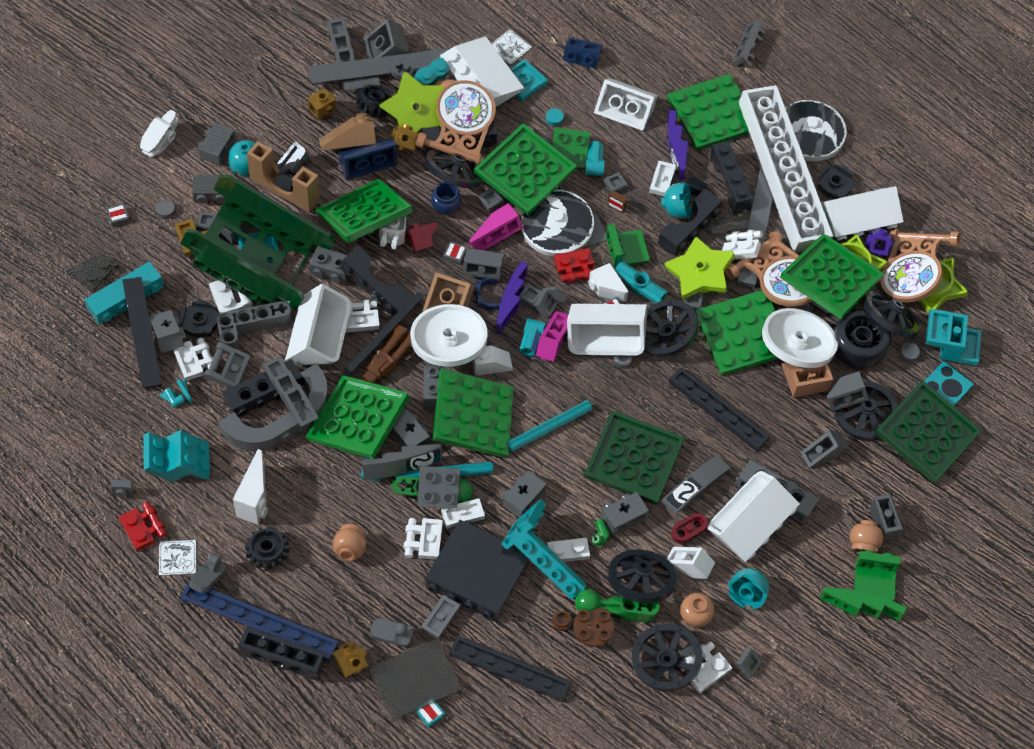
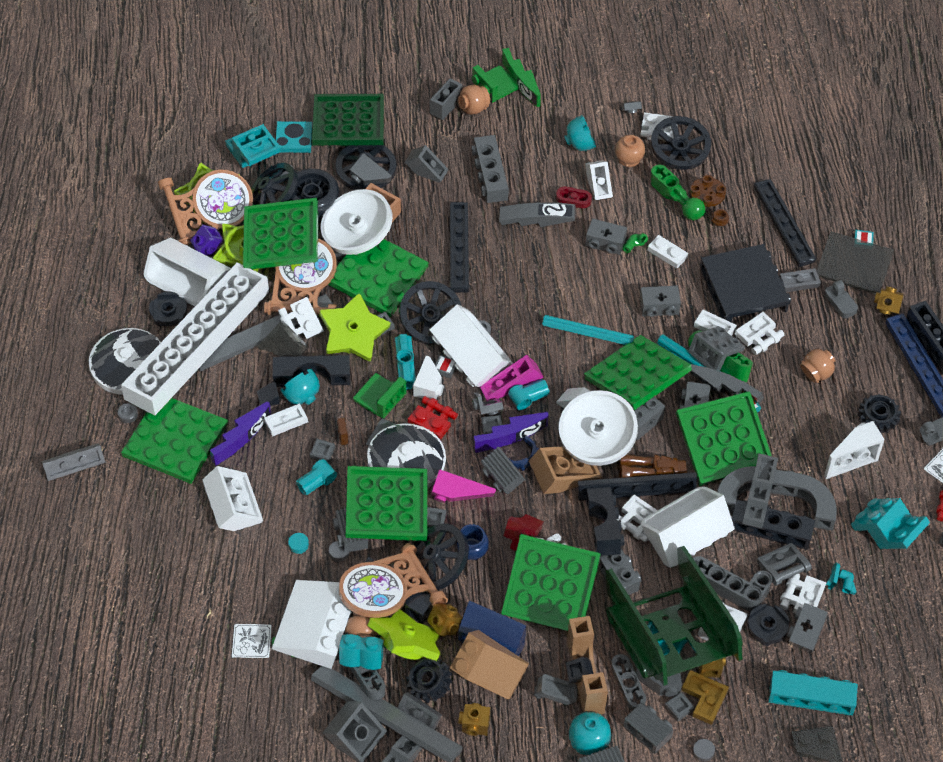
camera: 130 degrees left, 5 degrees down
black tile [122,277,162,389] -> none
tile [443,241,467,265] -> none
teal bracket [502,499,586,600] -> none
teal tile [510,59,548,102] -> none
green bracket [552,128,590,168] -> none
dark blue bracket [563,37,603,68] -> none
dark green plate [584,410,685,505] -> none
black wheel [608,549,677,603] -> none
white windscreen [708,471,799,562] -> none
black arch [710,141,754,214] -> none

